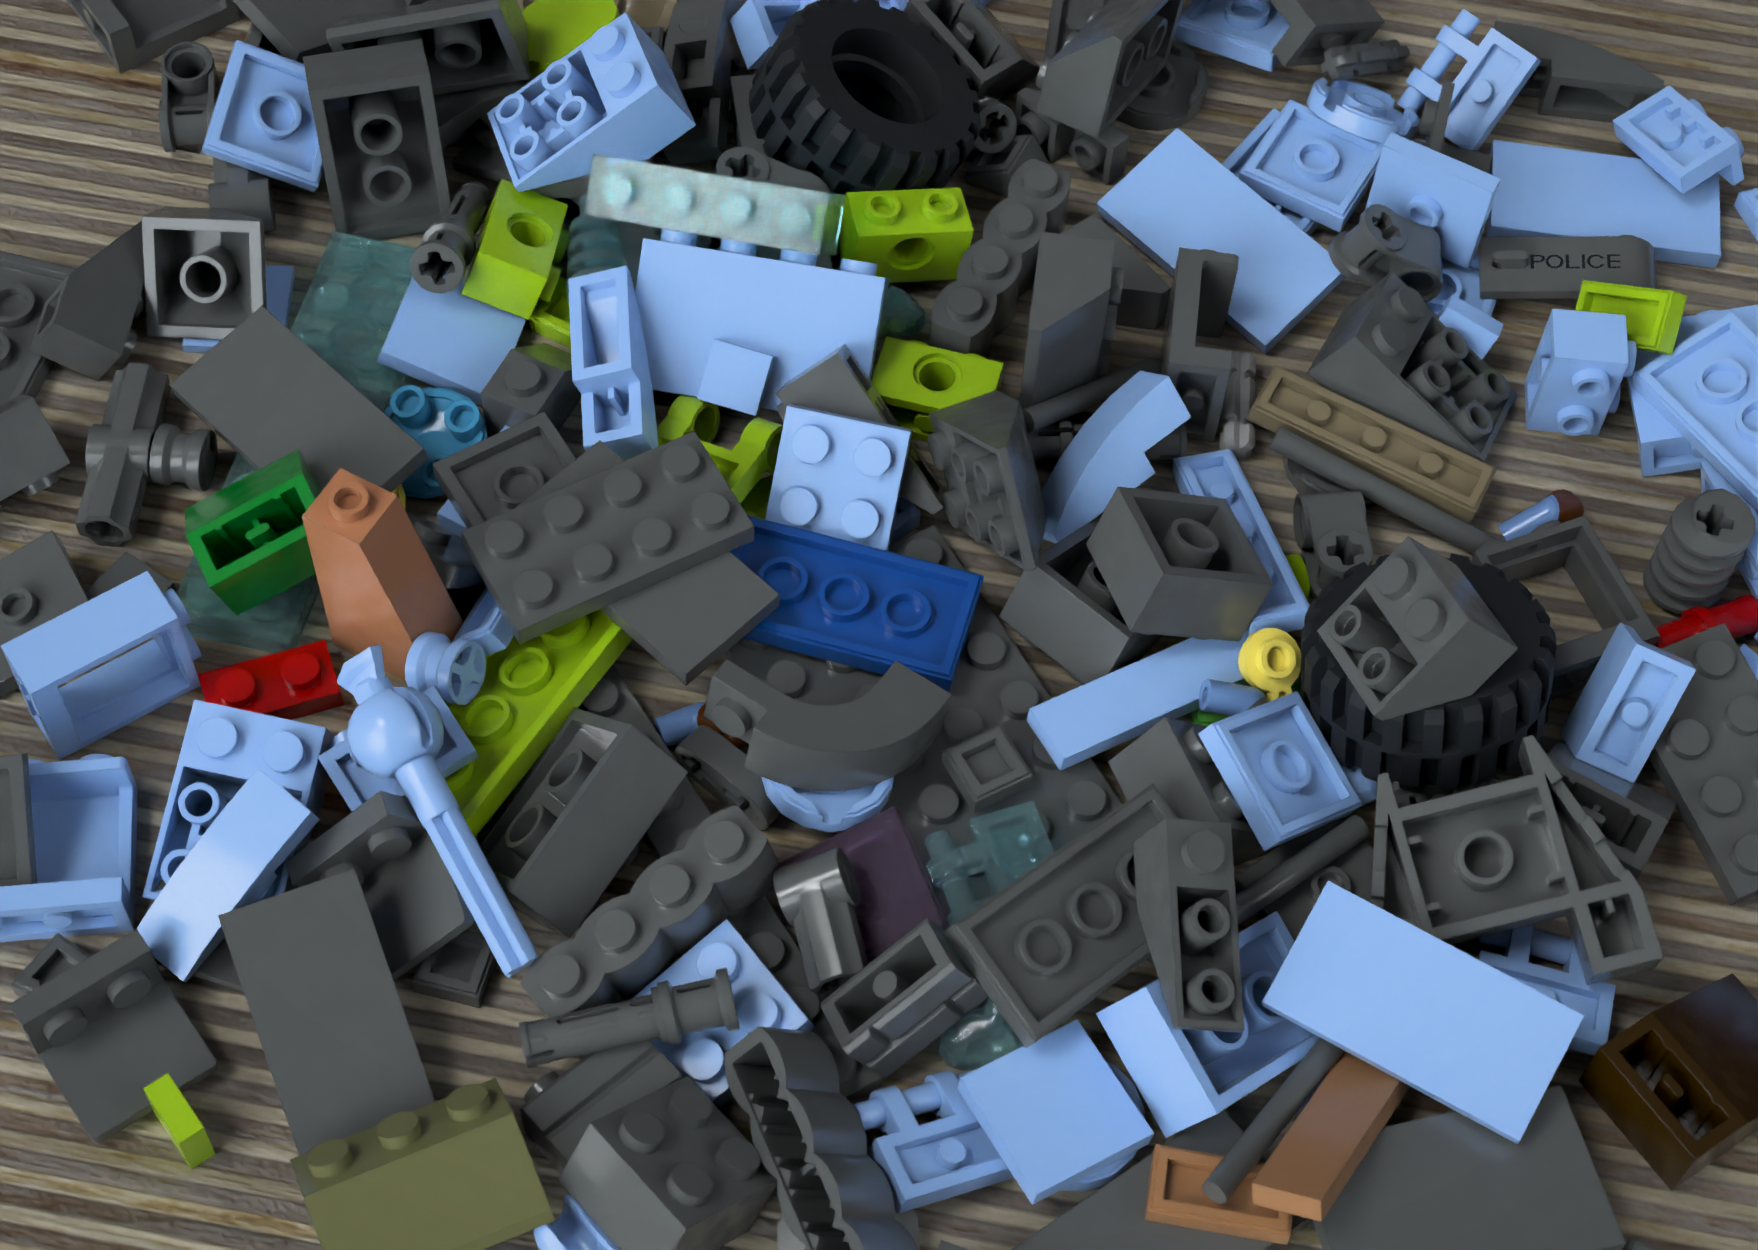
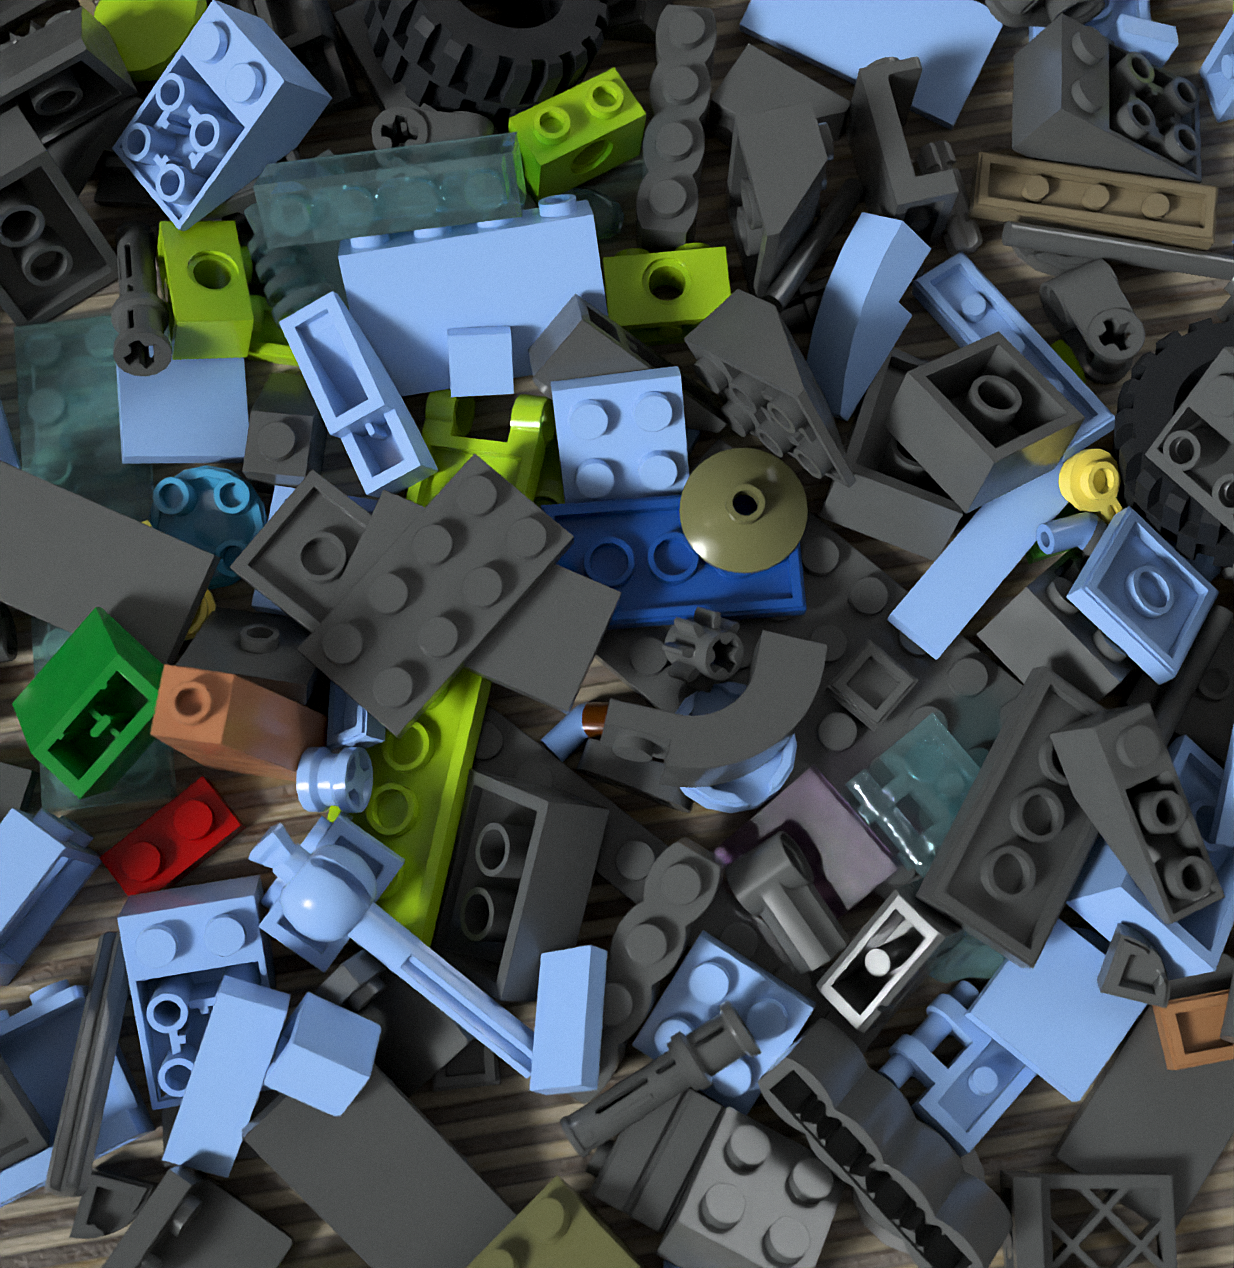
camera: 15 degrees left, 20 degrees up
none -> dark grey axle [45,931,130,1198]
none -> light blue panel [263,992,381,1116]
none -> light blue tile [530,945,607,1095]
none -> dark grey gear [662,607,745,693]
none -> olive dish [679,448,808,574]
none -> dark grey tile [1097,923,1170,1008]

